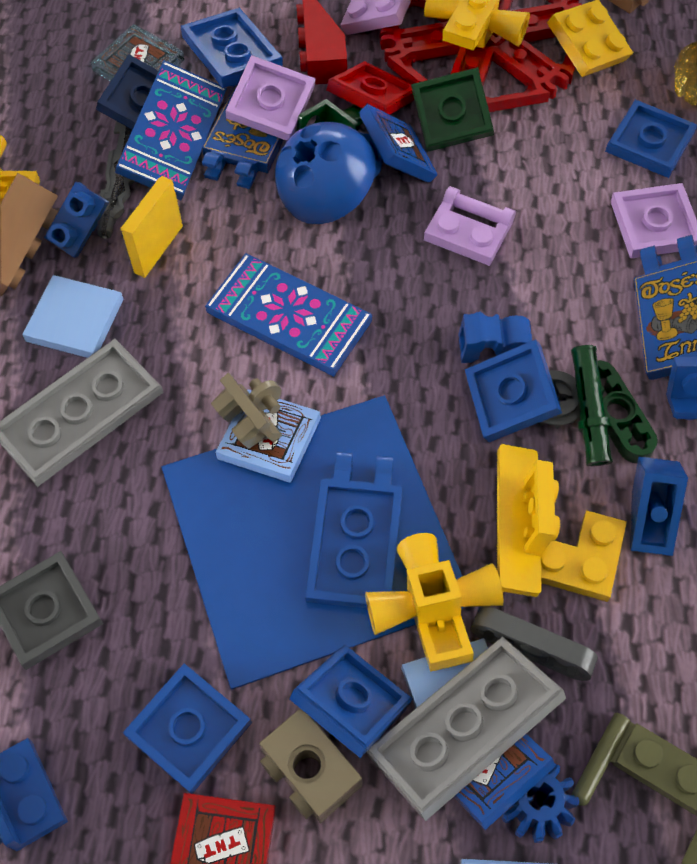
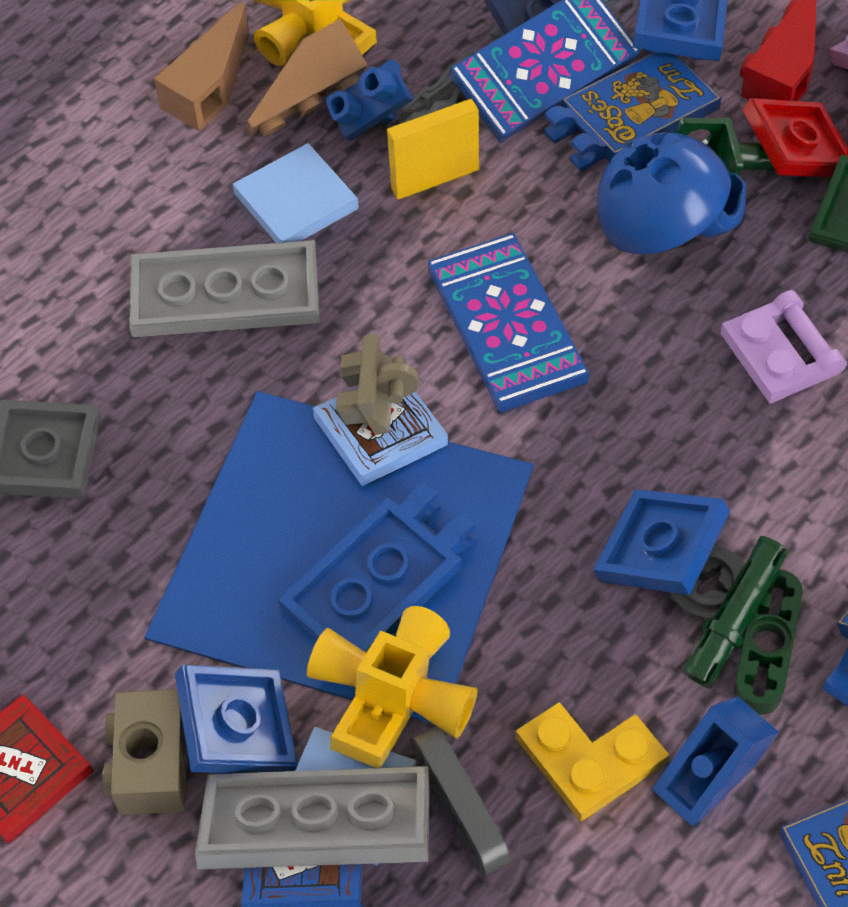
camera: 40 degrees right, 5 degrees down
blue plate [122,663,252,794] -> none
lavender plate [226,55,315,141] -> none
blue tile [359,104,438,182] -> none
blue leg [458,312,532,363] -> none
yellow bracket [497,444,560,597] -> none

